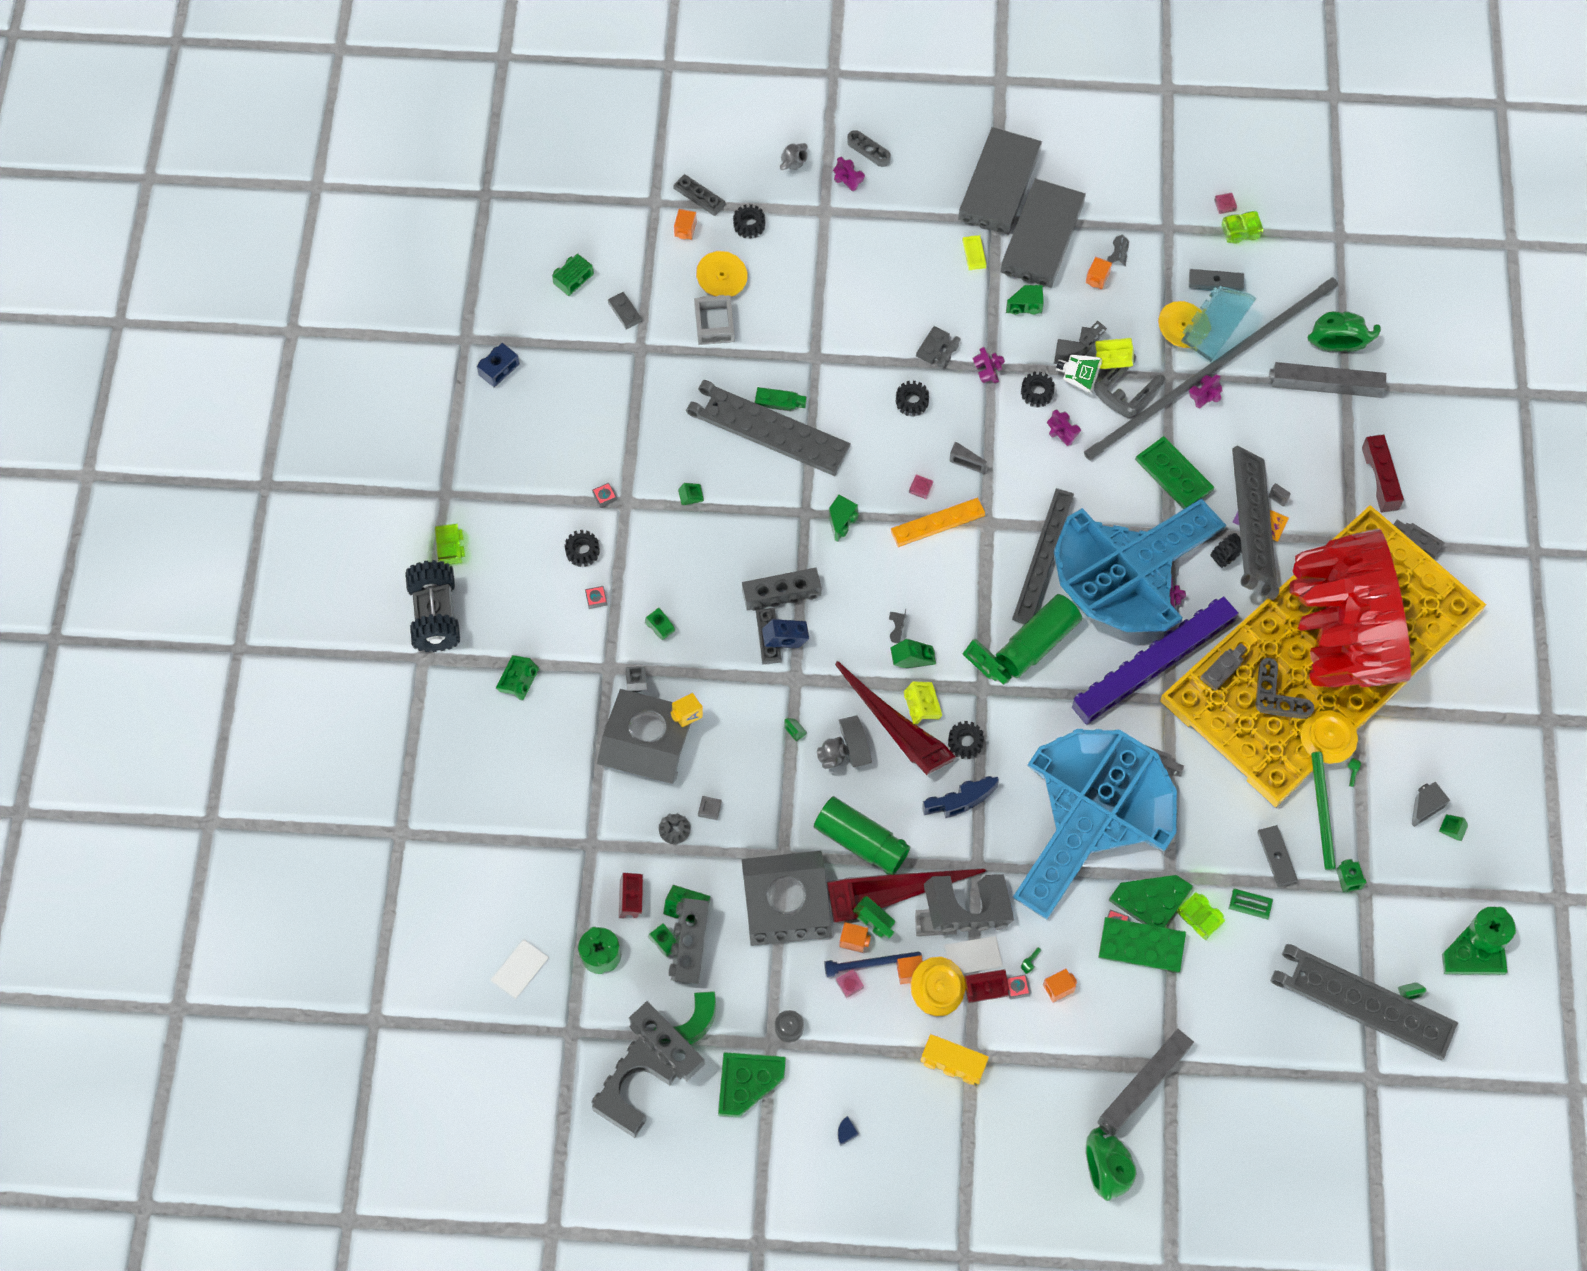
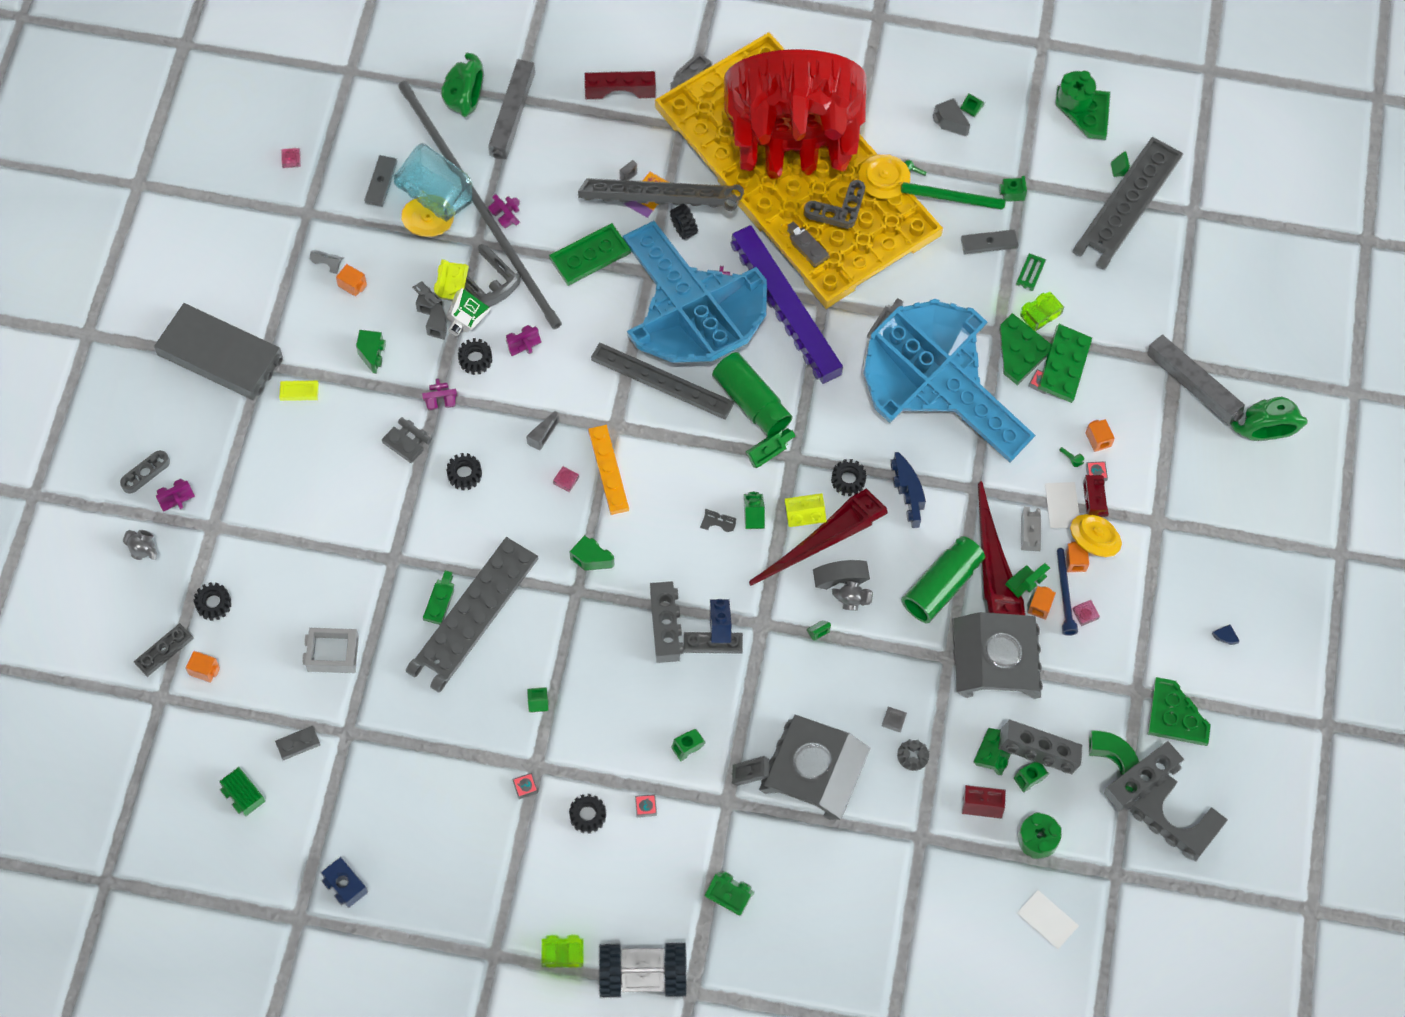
camera: 85 degrees left, 0 degrees up
yellow brick [671,692,703,728] -> none
yellow piece [696,251,748,297] -> none
dark grey wheel [775,1010,804,1043] -> none
yellow brick [920,1034,989,1085] -> none
dark grey arch [924,874,1014,932] -> none
dark grey brick [1000,178,1086,288] -> none
clear neon green brick [1221,211,1263,244] -> none

